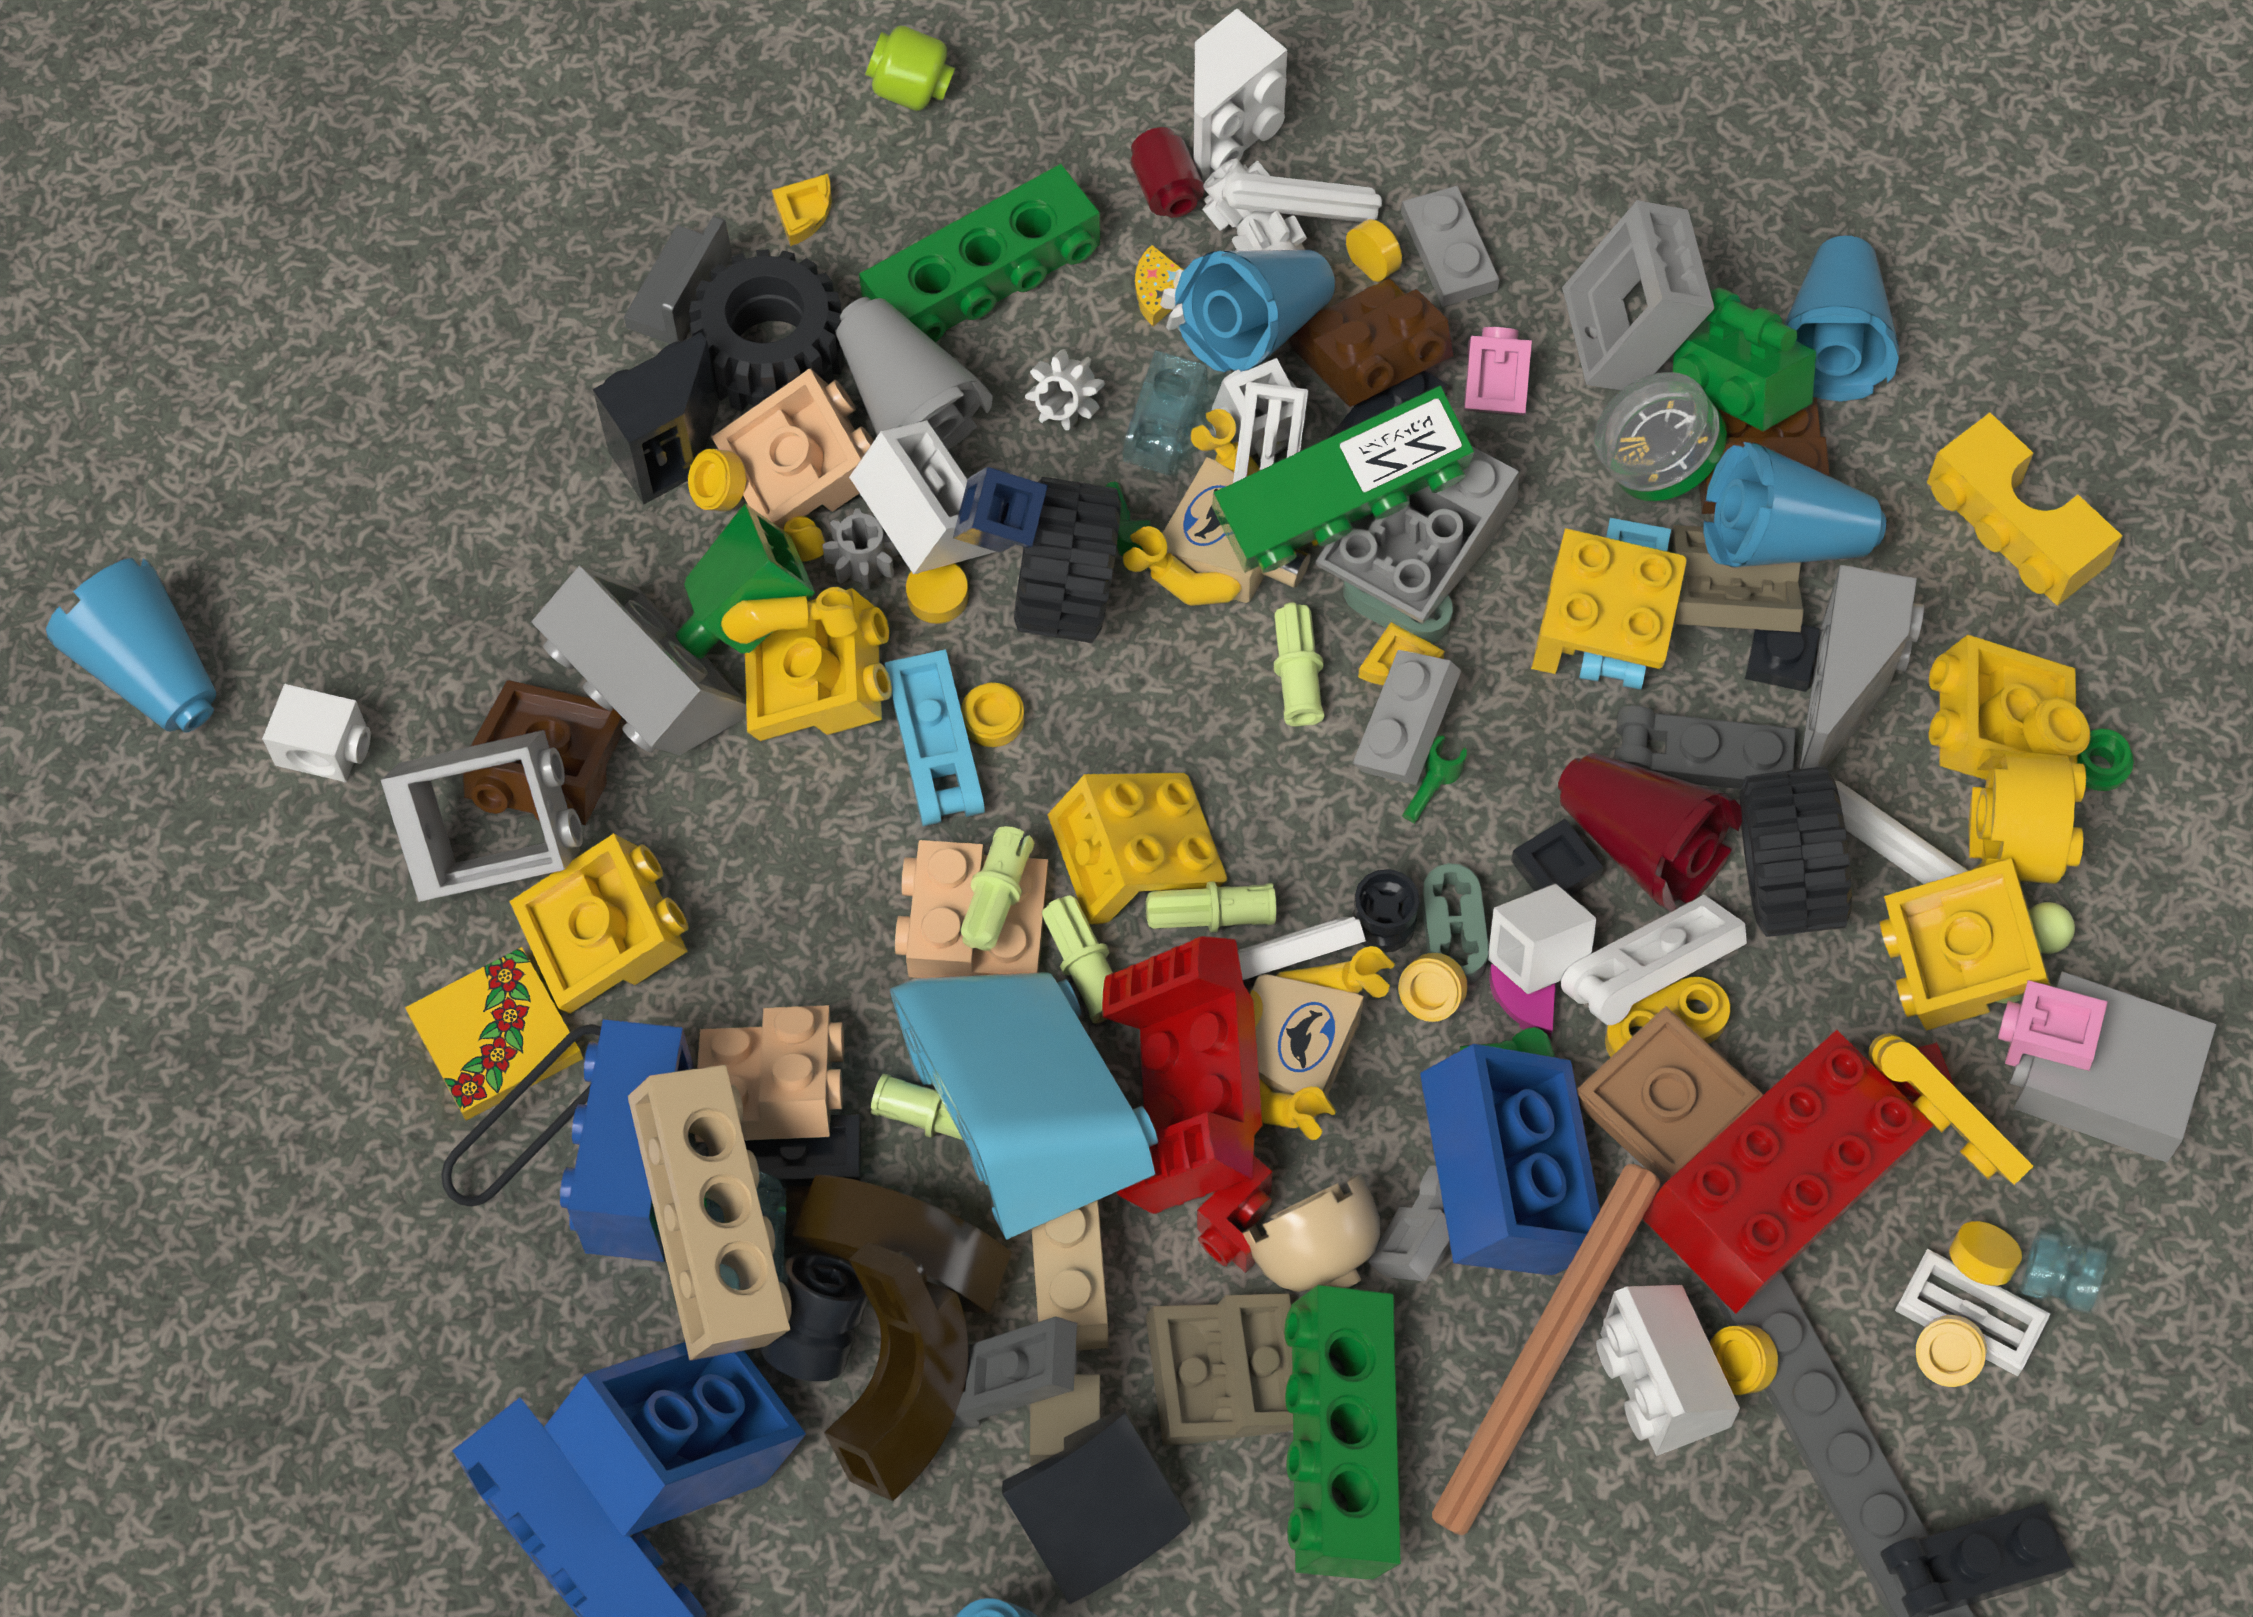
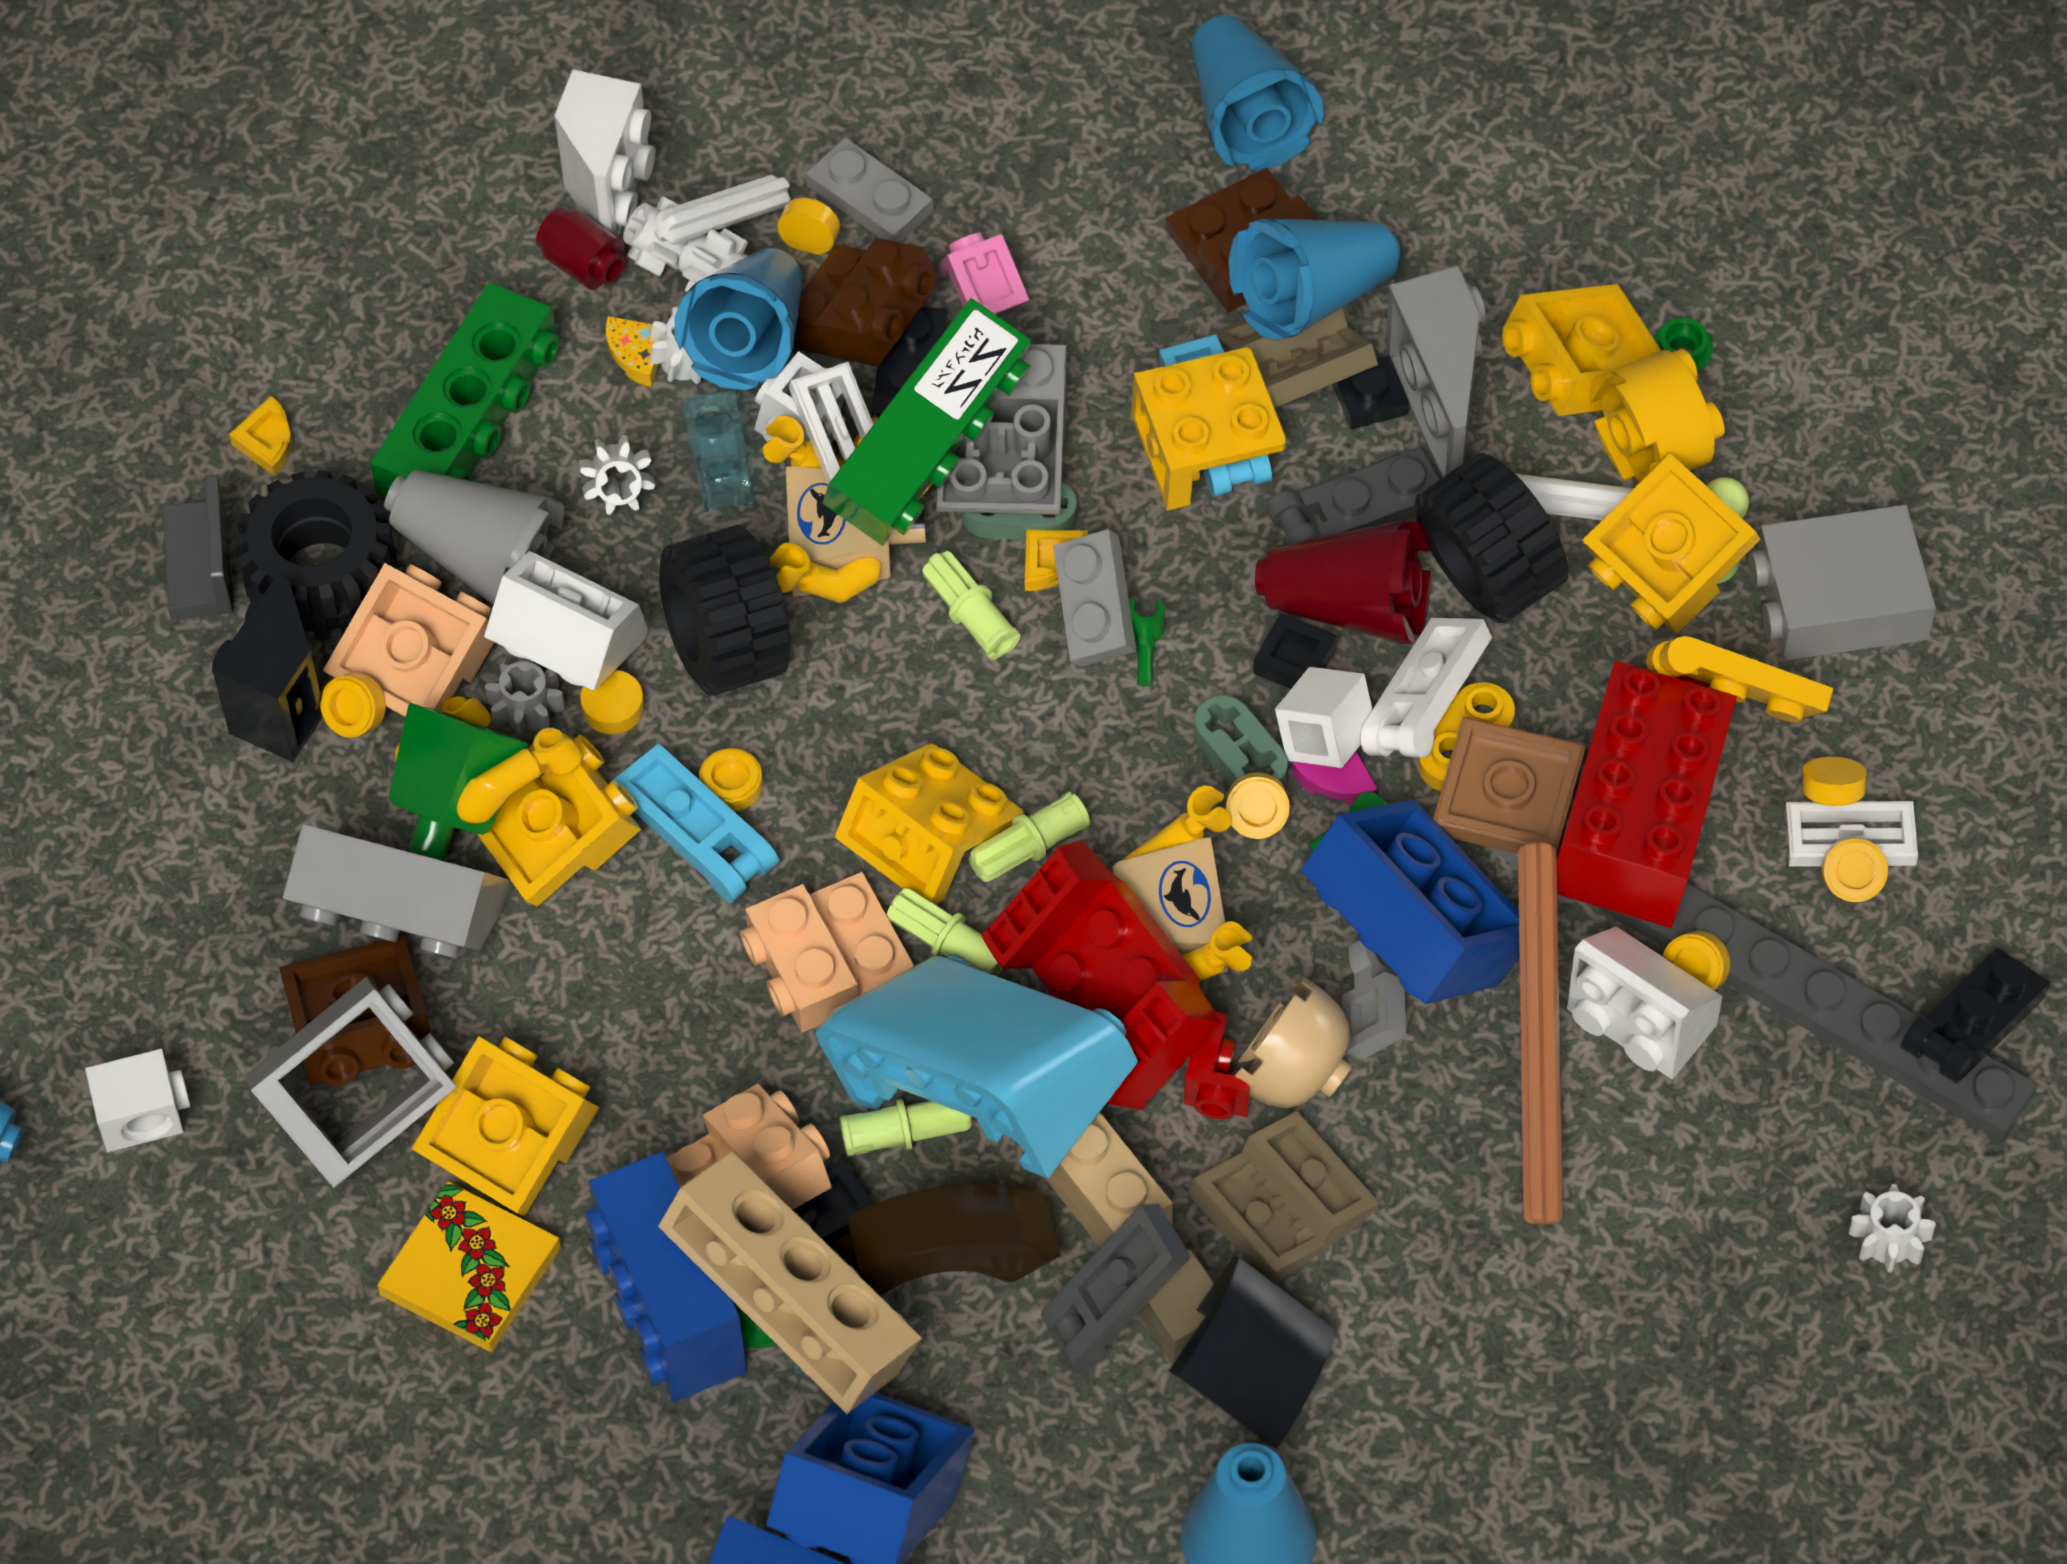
camera: 30 degrees left, 5 degrees down
black piece [441,1024,602,1207] -> none
black wheel [760,1252,868,1381] -> none
dark brown arch [824,1242,968,1501] -> none
lime head [865,25,955,111] -> none
dark blue brick [953,467,1048,553] -> none
yellowish green axle [960,826,1034,951] -> none
white tile [1238,917,1366,980] -> none
green brick [1284,1285,1401,1579] -> none
black wheel [1352,869,1420,953] -> none
light grey window [1562,200,1714,393] -> none
clear piece [1594,372,1727,501] -> none
green brick [1672,287,1816,431] -> none
yellow arch [1927,412,2122,606] -> none
bright pink bracket [1998,980,2108,1071] -> none
clear light blue wheel [2020,1230,2107,1314] -> none
yellow tile [2023,697,2090,760] -> none

